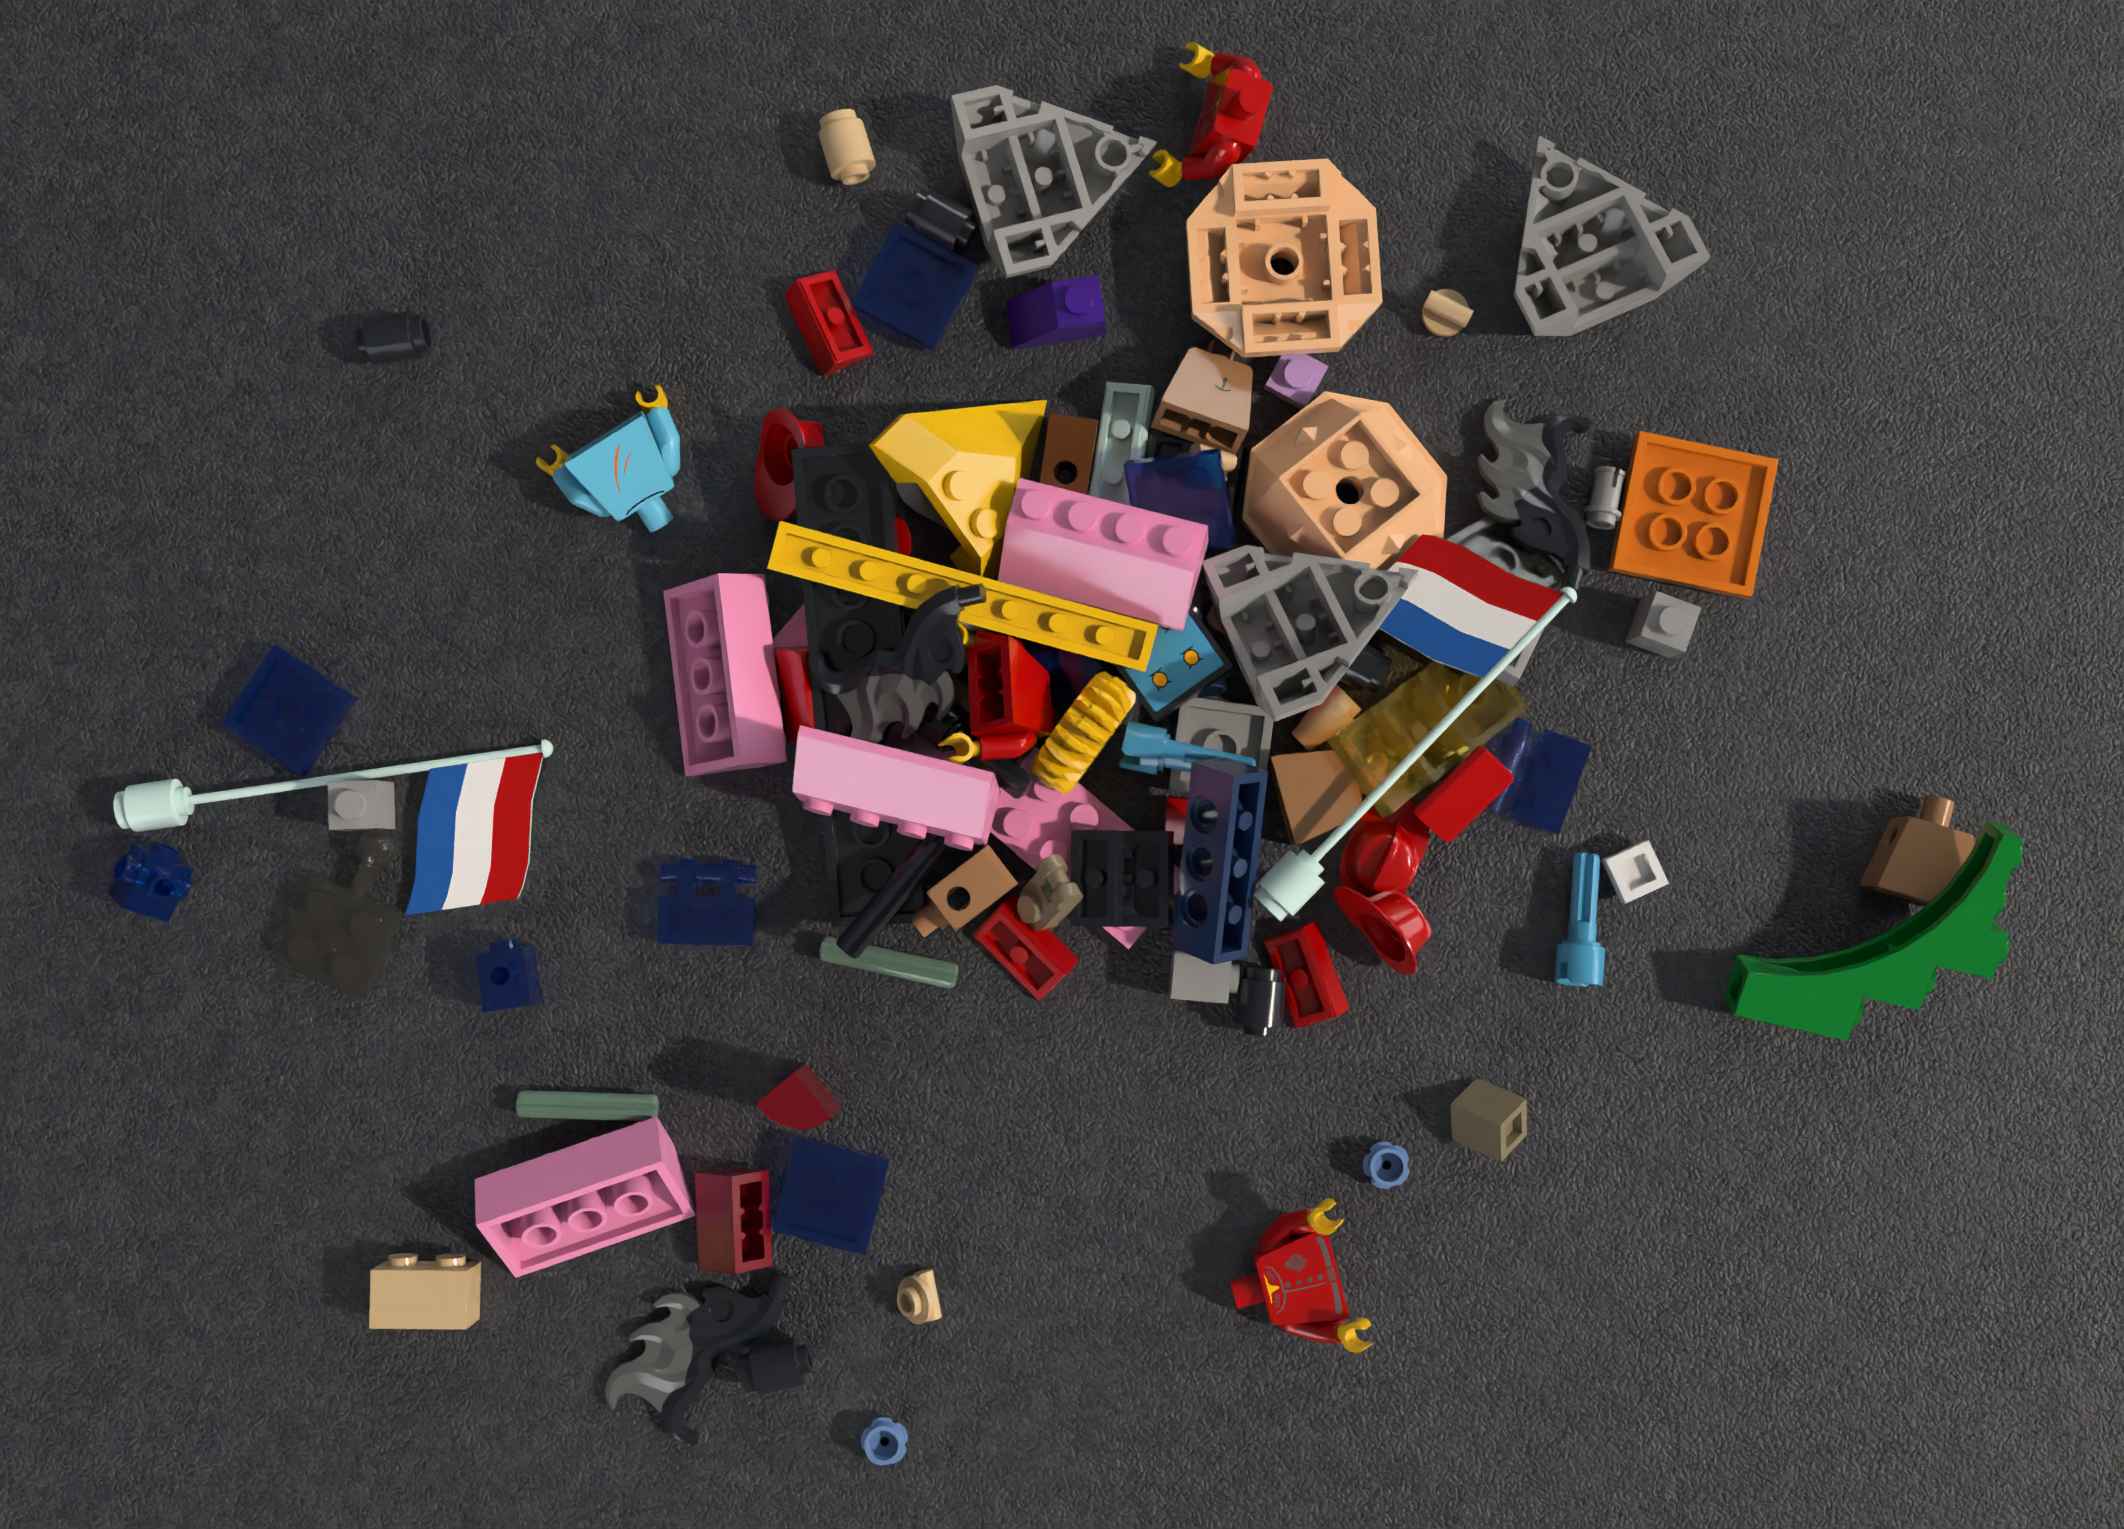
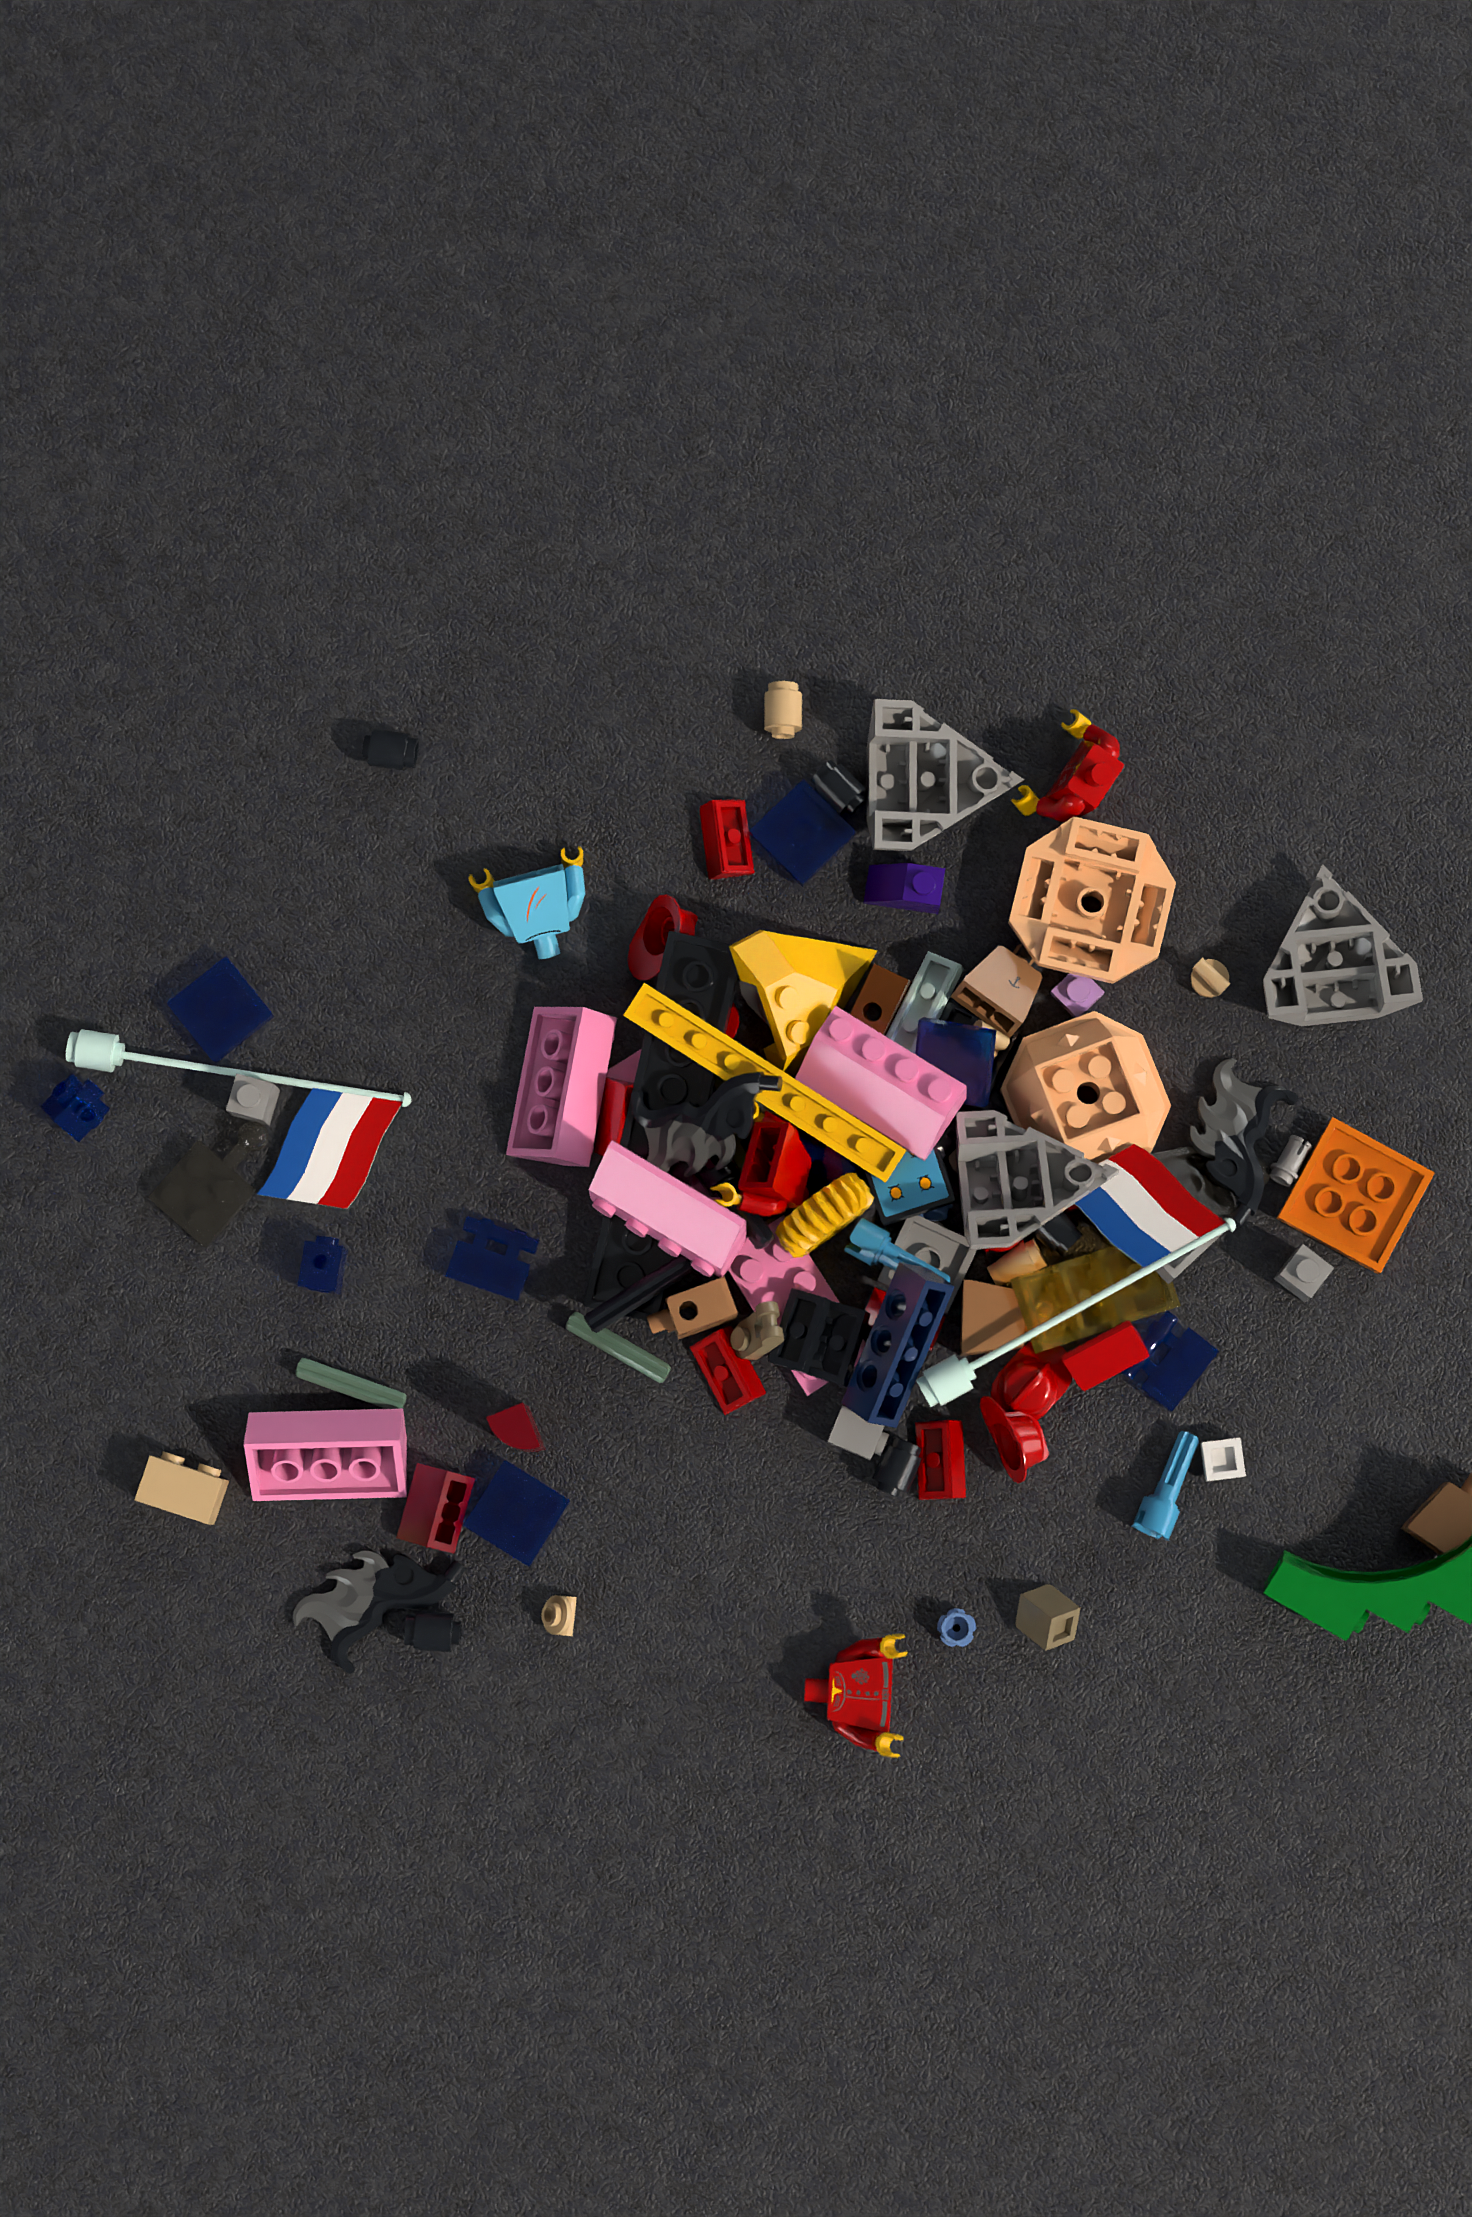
camera: 25 degrees right, 5 degrees down
medium blue plate [861,1417,908,1466] -> none

